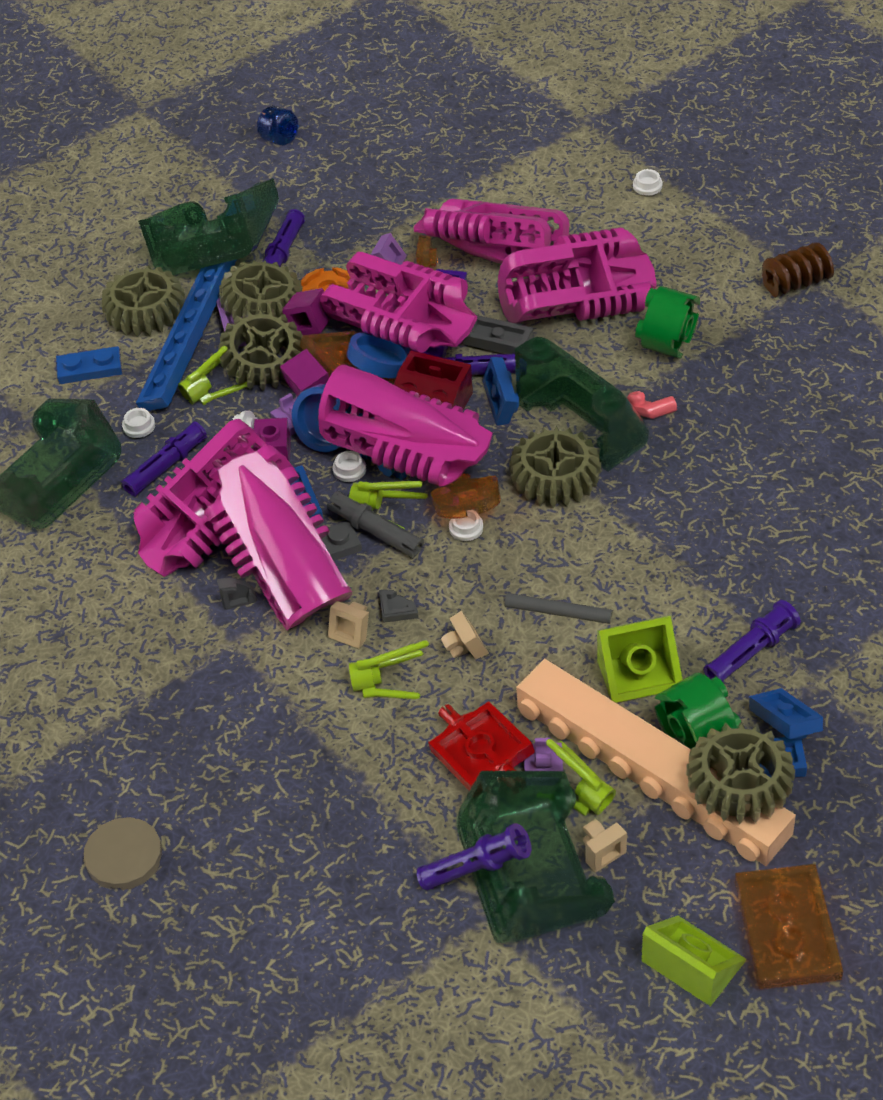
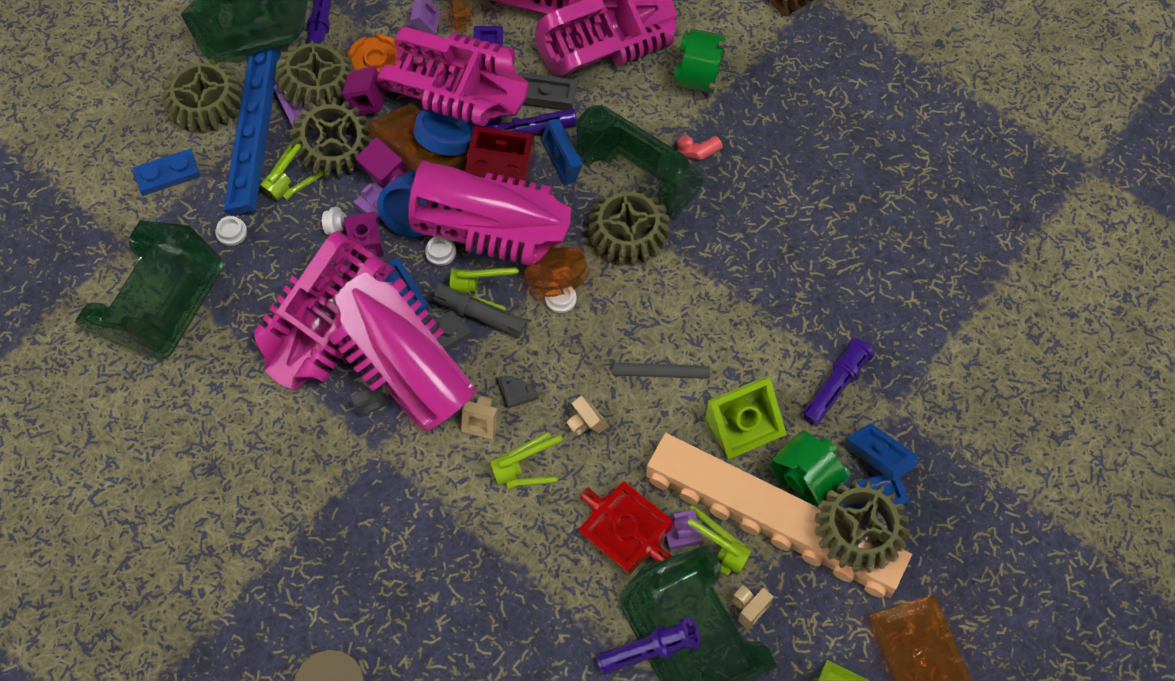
camera: 15 degrees left, 15 degrees up
dark purple pin [121,421,207,497] -> none

